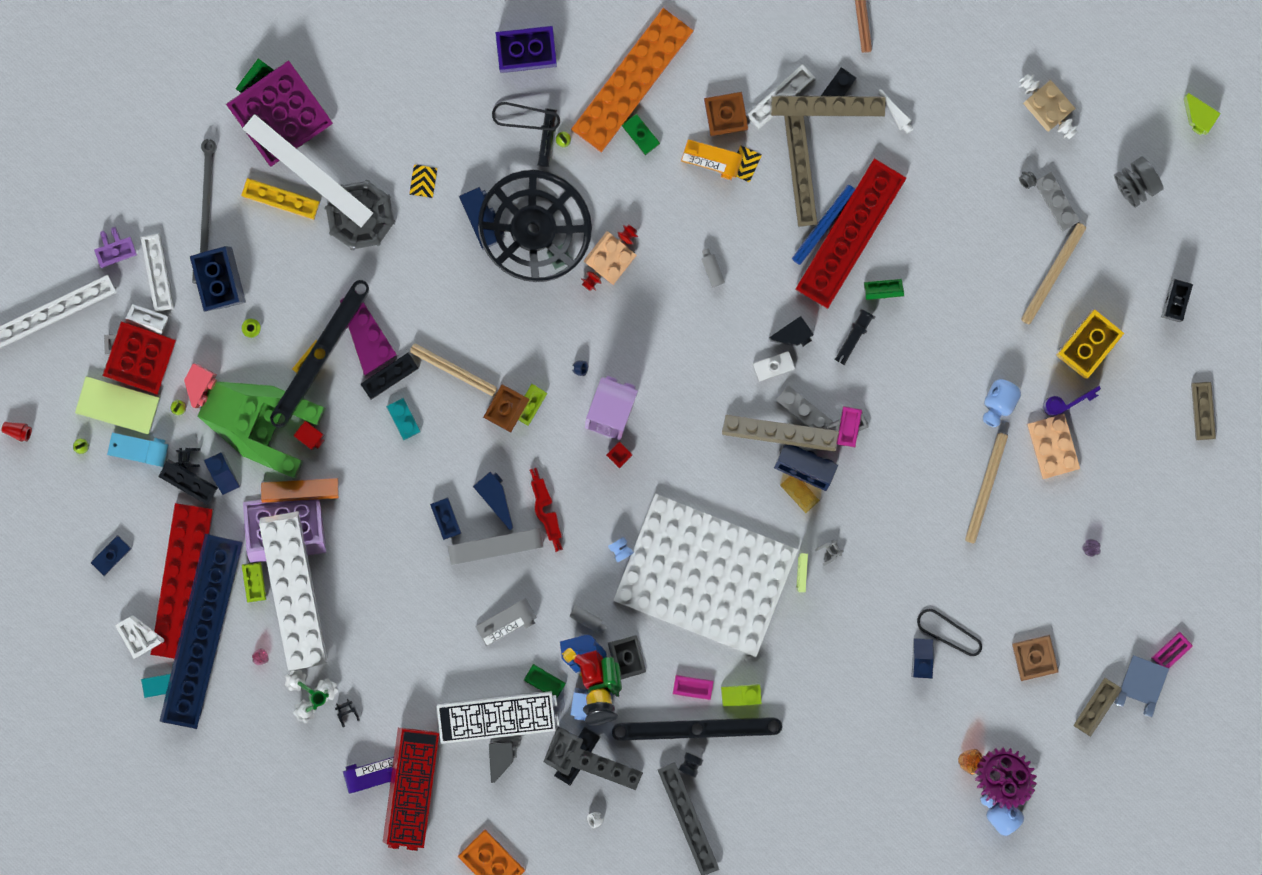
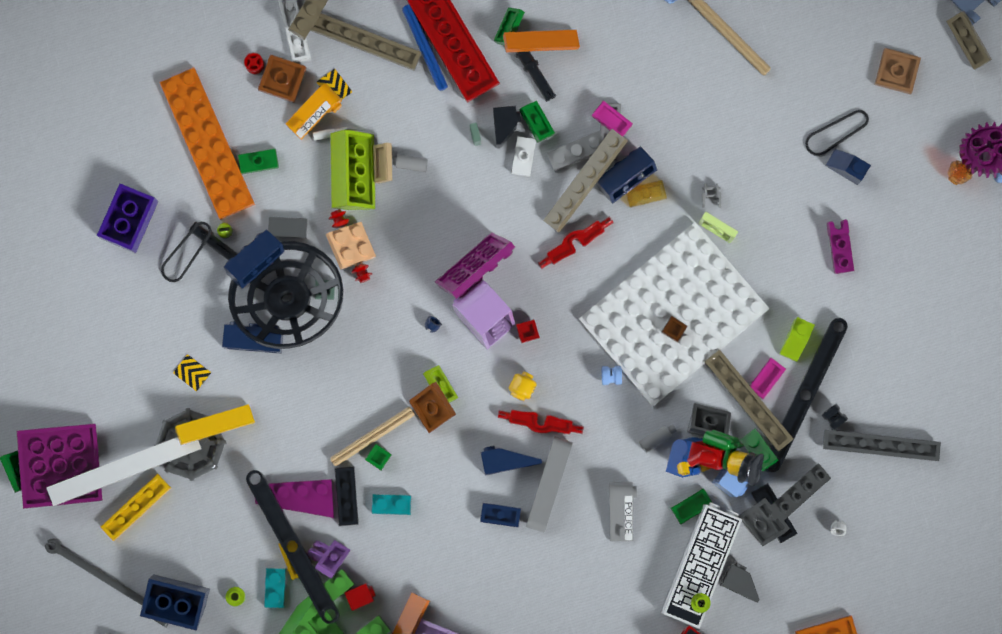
camera: 65 degrees left, 5 degrees down
none -> yellow tile [175,404,255,445]
none -> dark blue brick [224,229,285,289]
none -> red wheel [244,53,265,75]
none -> teal plate [264,568,286,608]
none -> dark grey tile [268,217,308,238]
none -> medium lavender hinge [307,540,350,579]
none -> white pin [313,127,348,141]
none -> lime slope [330,129,375,210]
none -> green plate [365,444,392,471]
none -> tan tile [373,142,392,183]
none -> magenta plate [435,232,515,299]
none -> sand green tile [469,122,481,146]
none -> orange tile [503,30,580,52]
none -> yellow head [508,371,537,401]
none -> green plate [519,100,555,143]
none -> red piece [538,216,614,269]
none -> reddish brown tile [661,316,687,342]
none -> lime plate [691,593,711,613]
none -> dark tan plate [705,350,793,452]
none -> green plate [740,428,778,471]
none -> magenta plate [826,219,855,274]

